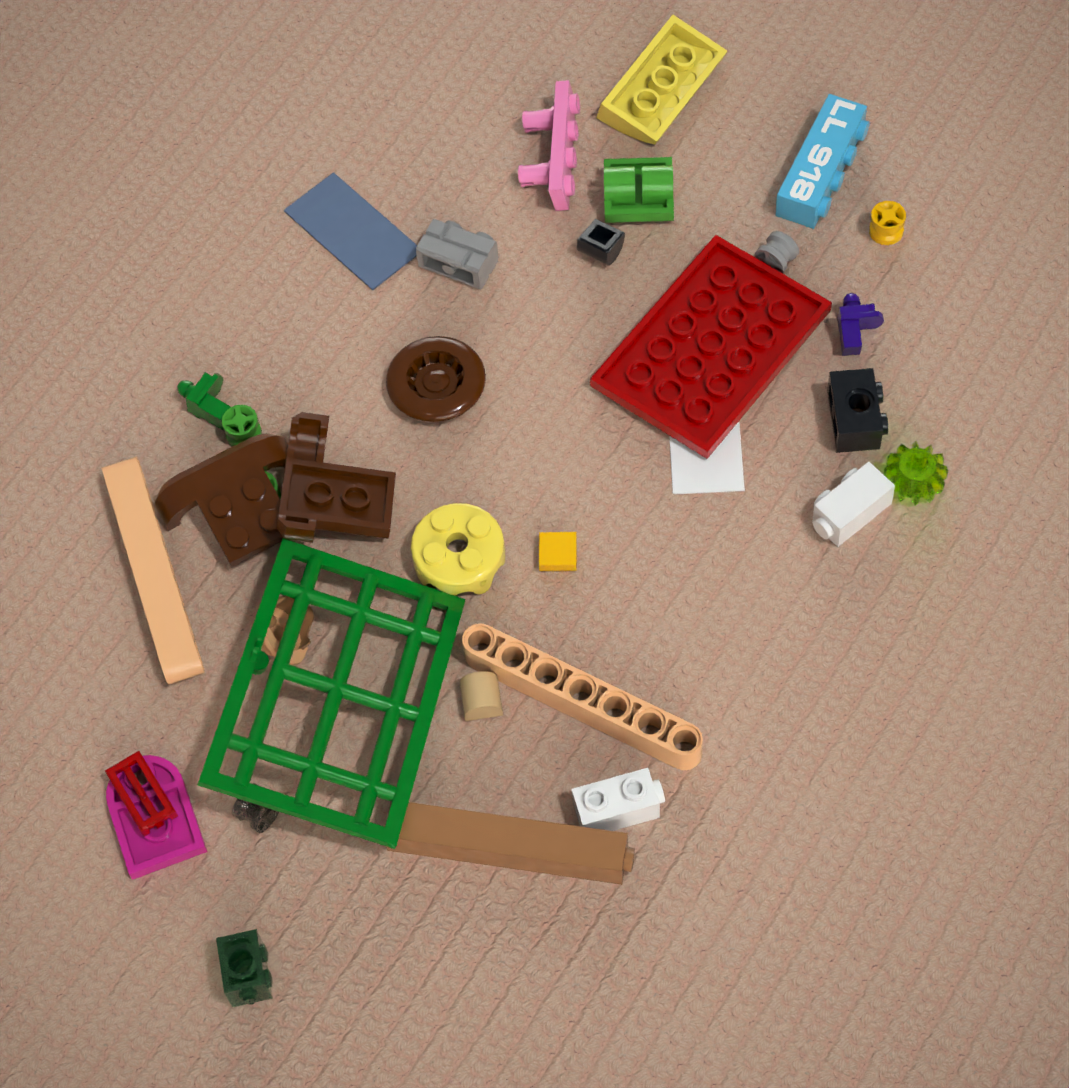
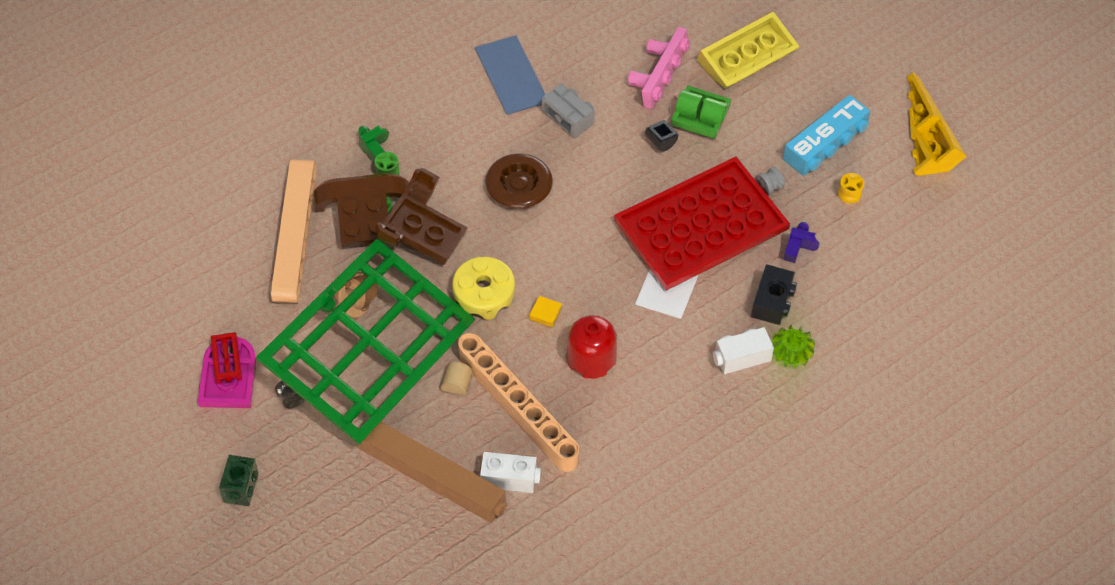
camera: 15 degrees right, 5 degrees down
none -> red cylinder [566,315,617,379]
none -> yellow wedge [907,72,967,176]

